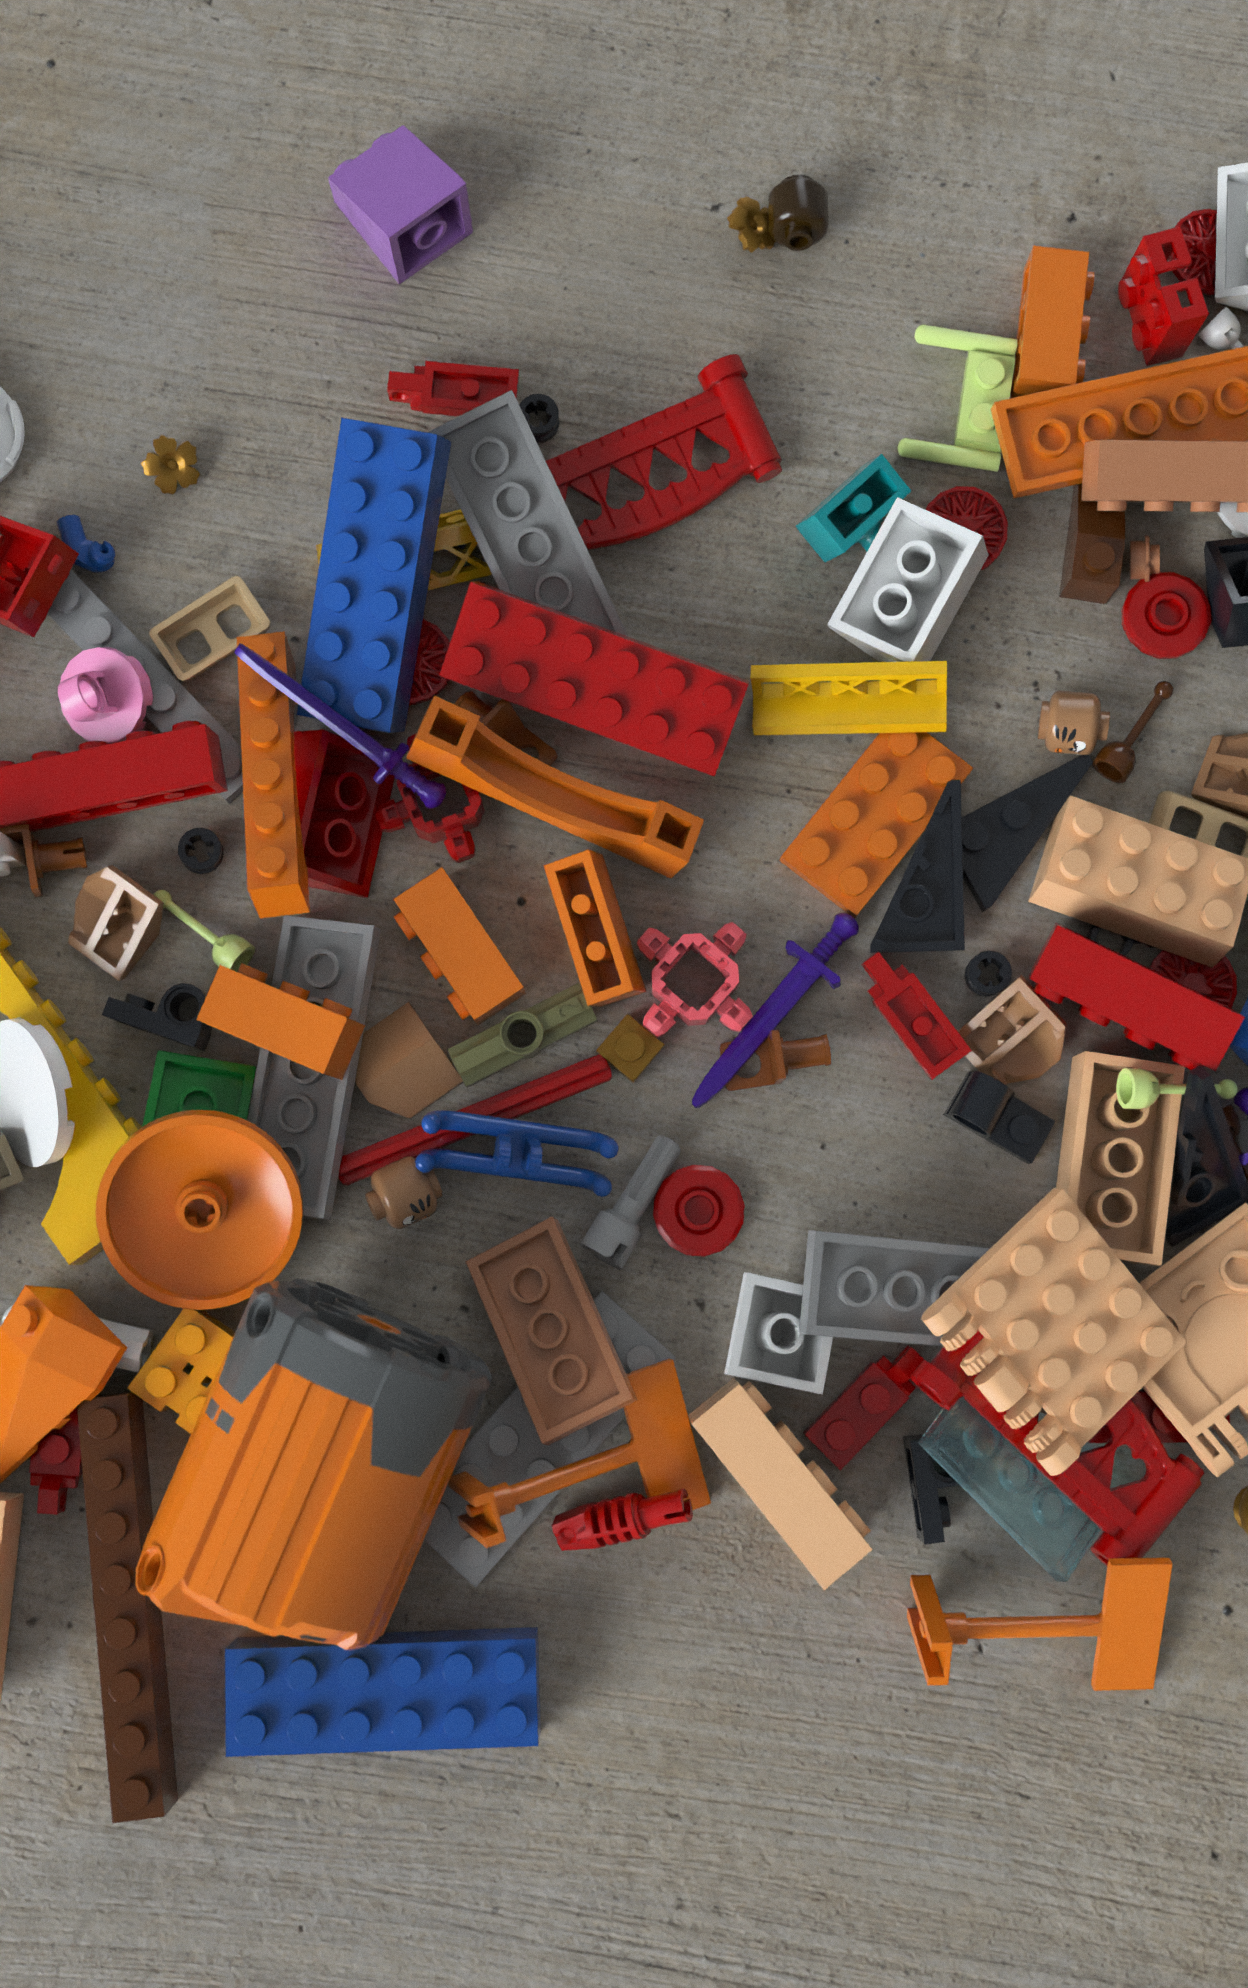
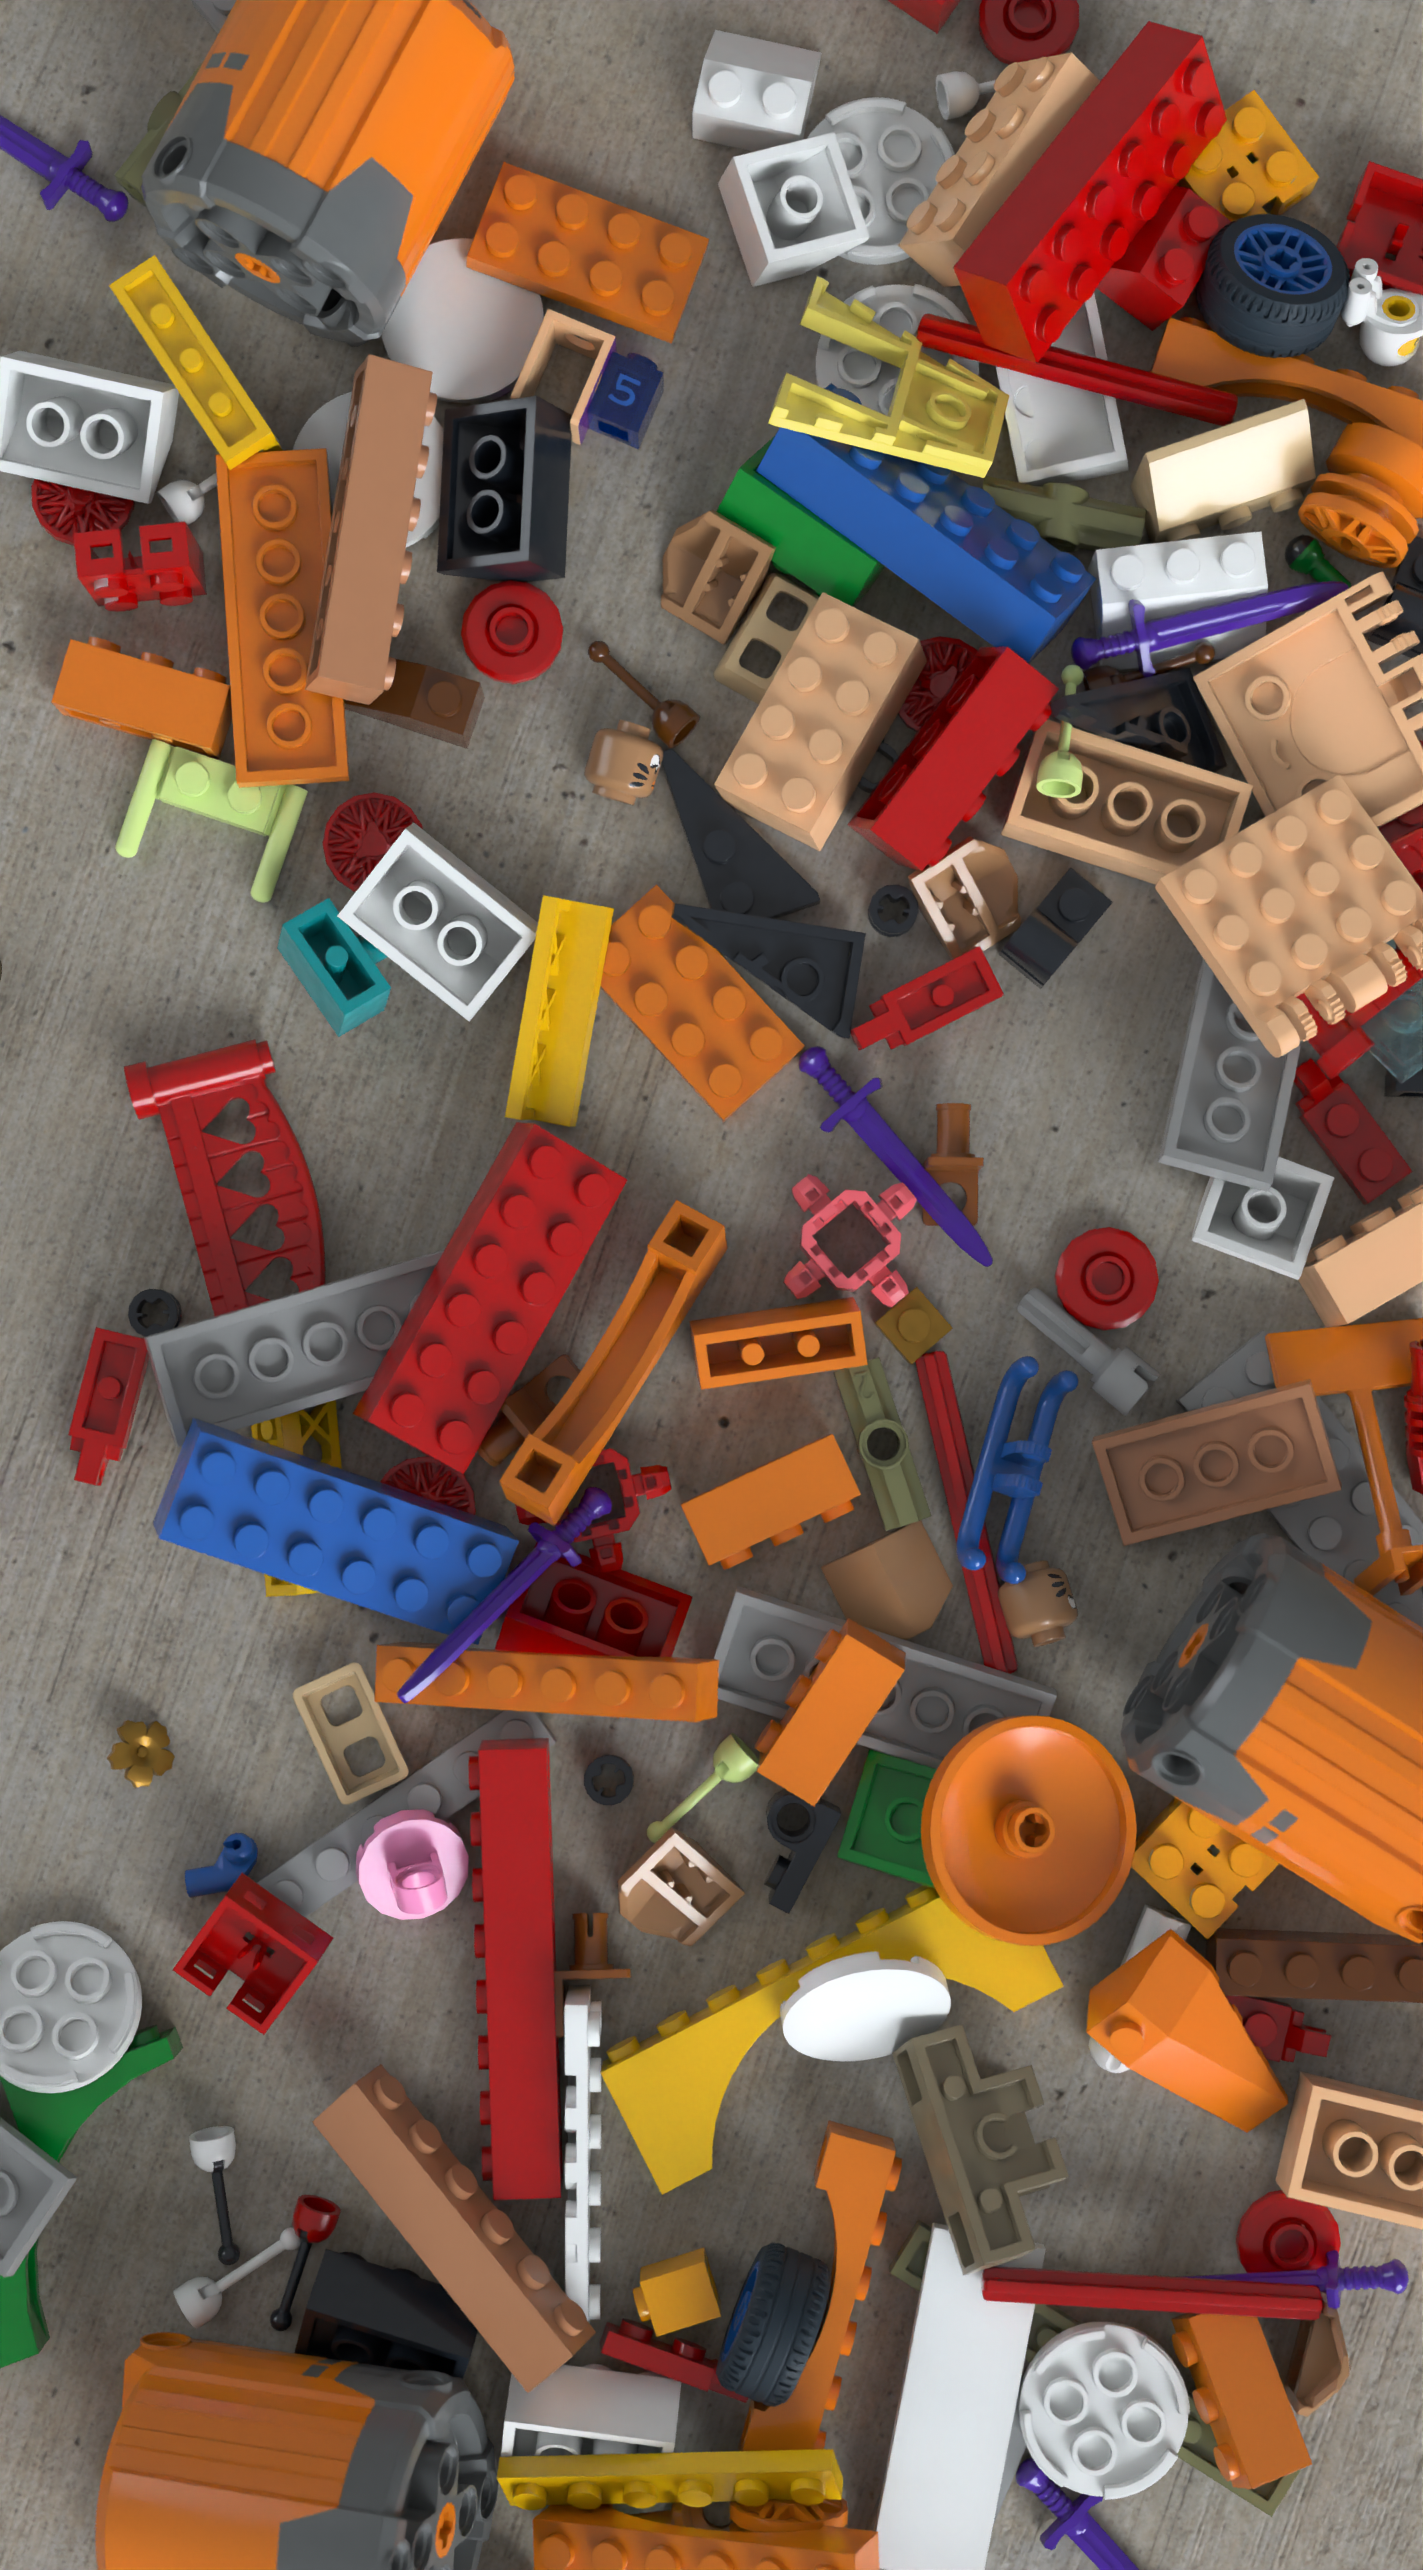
camera: 85 degrees left, 5 degrees up
nougat plate [1130,535,1160,582] -> none

